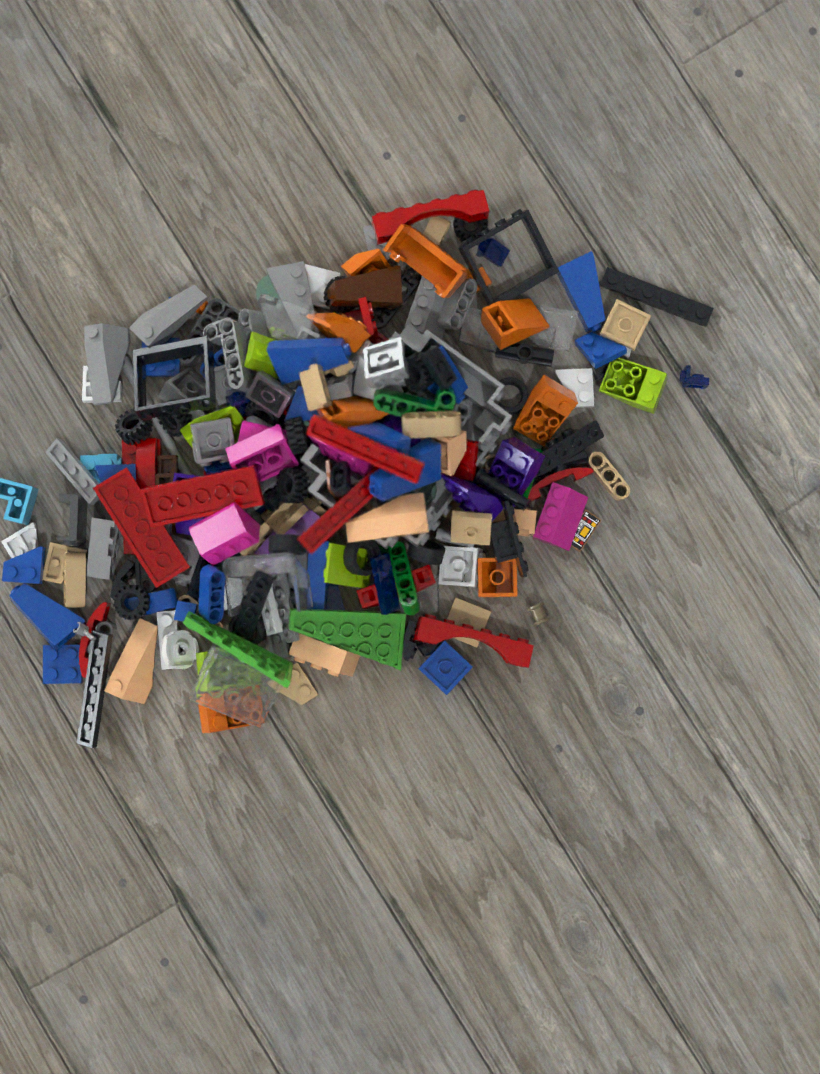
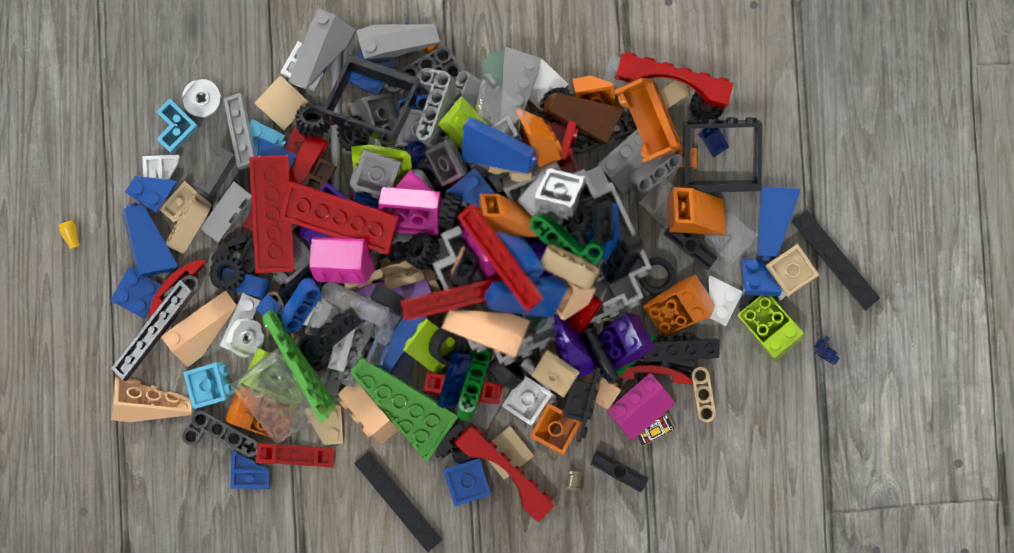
camera: 25 degrees right, 0 degrees up
light grey hand [73,622,96,641] -> none
tan panel [299,364,332,411] -> none
light grey slope [326,374,352,400] -> none
none -> light nougat wedge [111,377,192,422]
none -> dark grey beam [182,411,259,457]
none -> white plate [183,79,221,118]
none -> medium azure plate [183,362,234,409]
none -> blue wing [230,451,270,489]
none -> tan slope [254,76,310,130]
none -> red slope [256,443,334,467]
none -> black plate [354,451,442,552]
none -> black piece [590,450,649,493]
none -> black beam [603,235,643,282]

